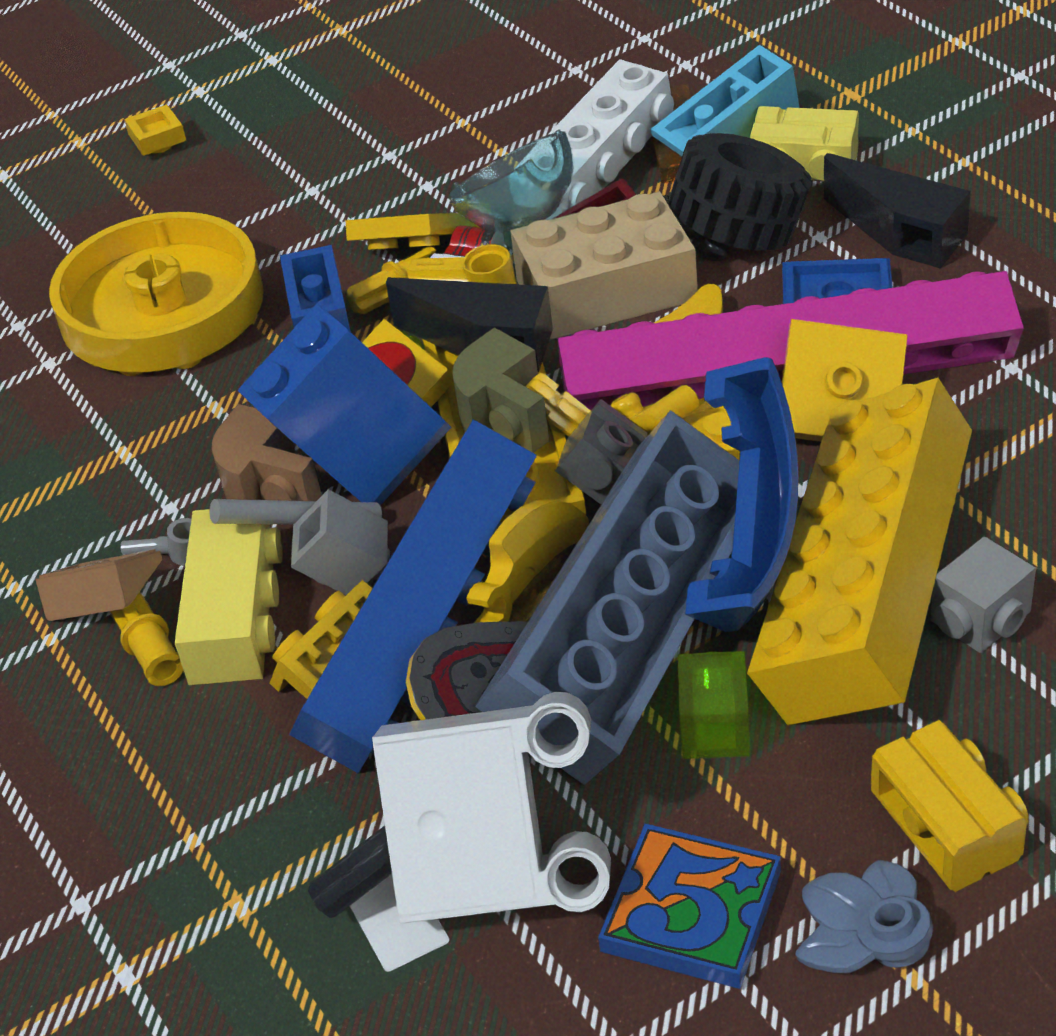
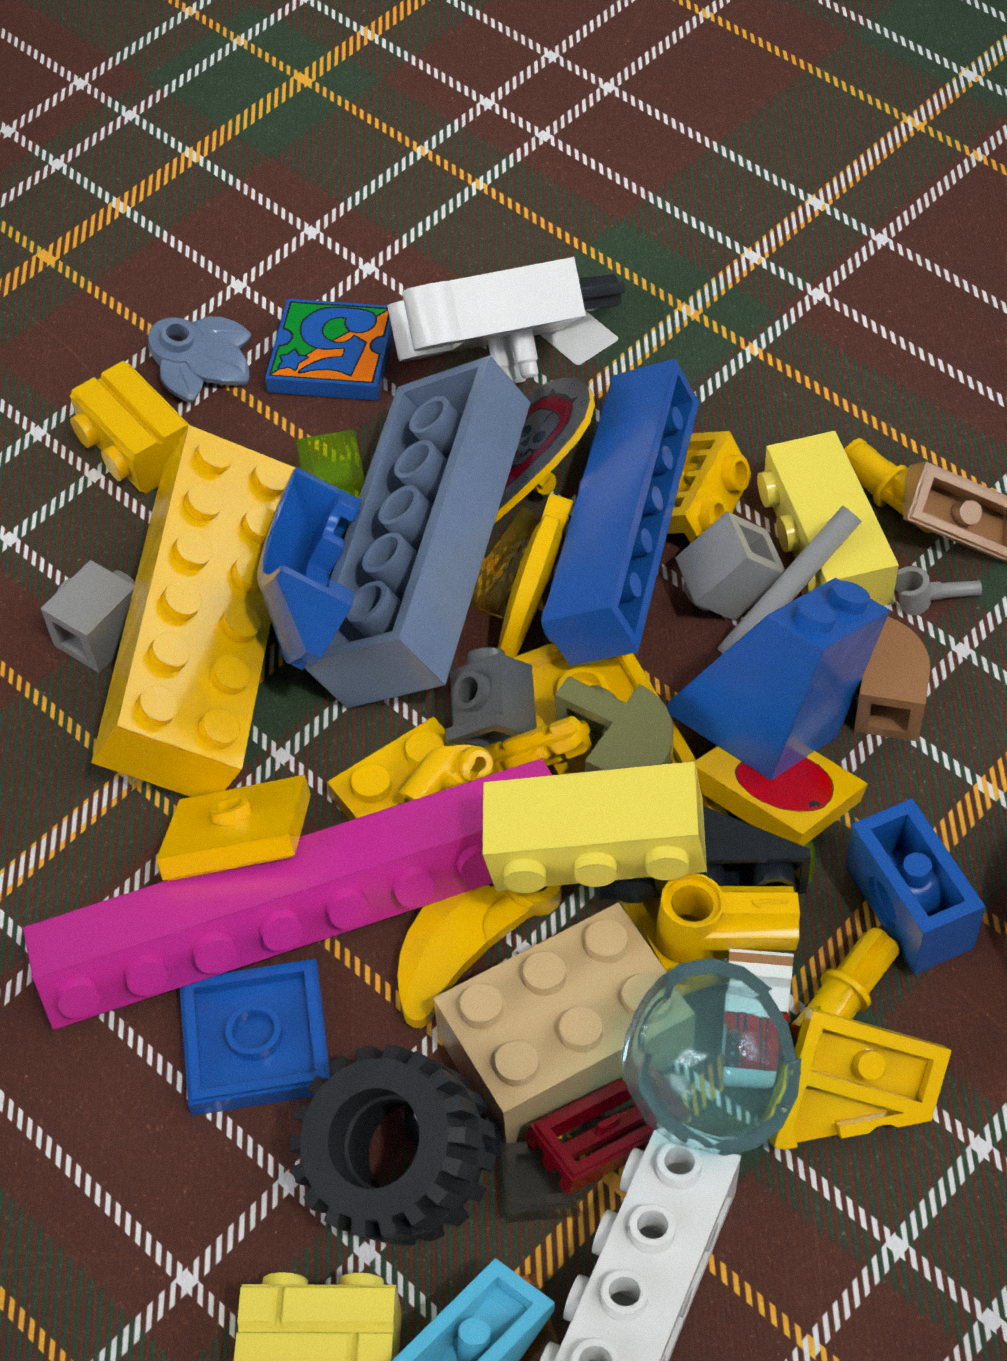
camera: 165 degrees right, 10 degrees up
black slope [824,153,971,269] -> none
none -> light yellow brick [482,761,707,893]

